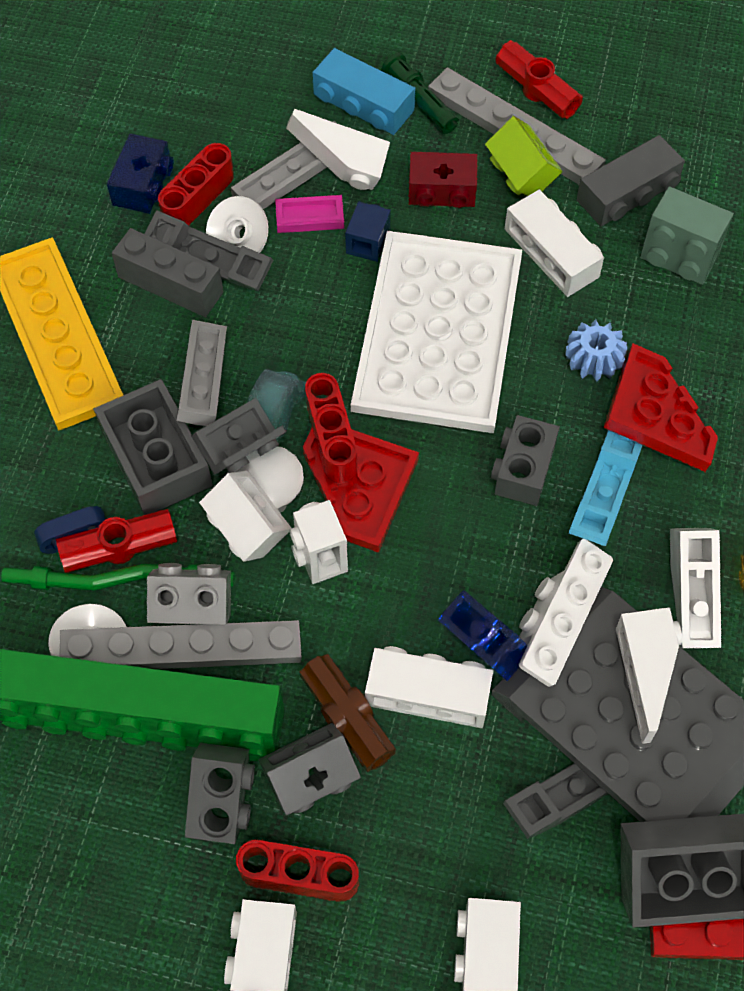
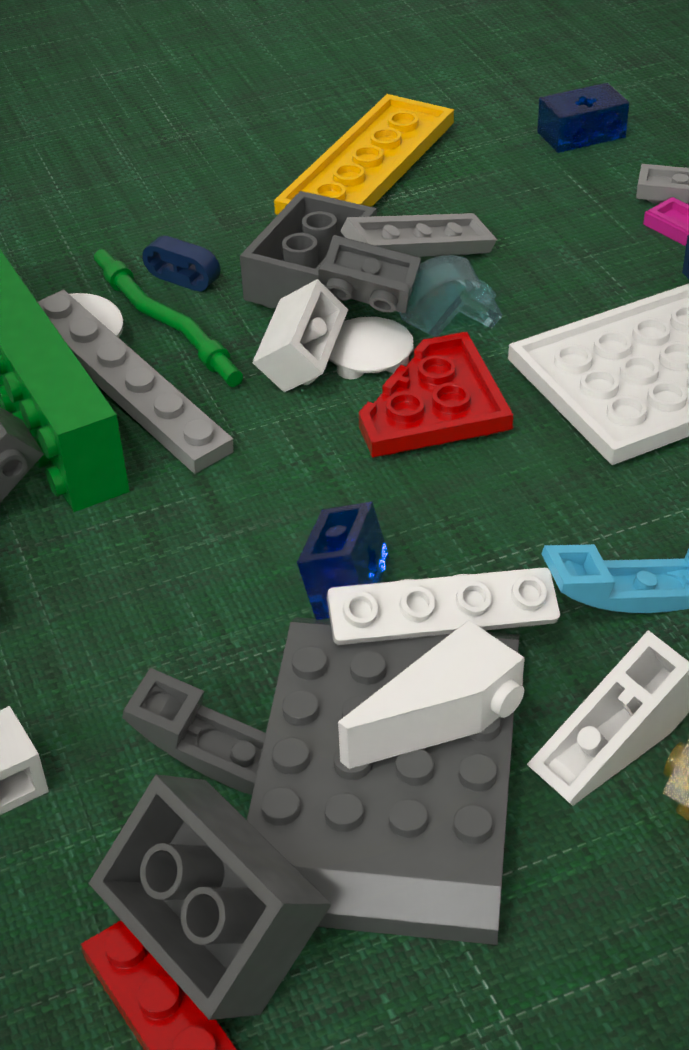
camera: 55 degrees right, 20 degrees down
red piece [56,509,177,573] -> none
dark grey brick [112,228,223,318] -> none
dark grey slope [145,210,274,291] -> none
light grey brick [147,563,231,625] -> none
red beam [158,143,234,226] -> none
white dish [206,196,269,253] -> none
dark grey brick [258,723,361,816] -> none
white brick [289,500,348,584] -> none
reddish brown piece [299,654,396,772] -> none
red beam [305,373,357,483] -> none
white brick [365,646,493,728] -> none
dark grey brick [491,415,560,506] -> none

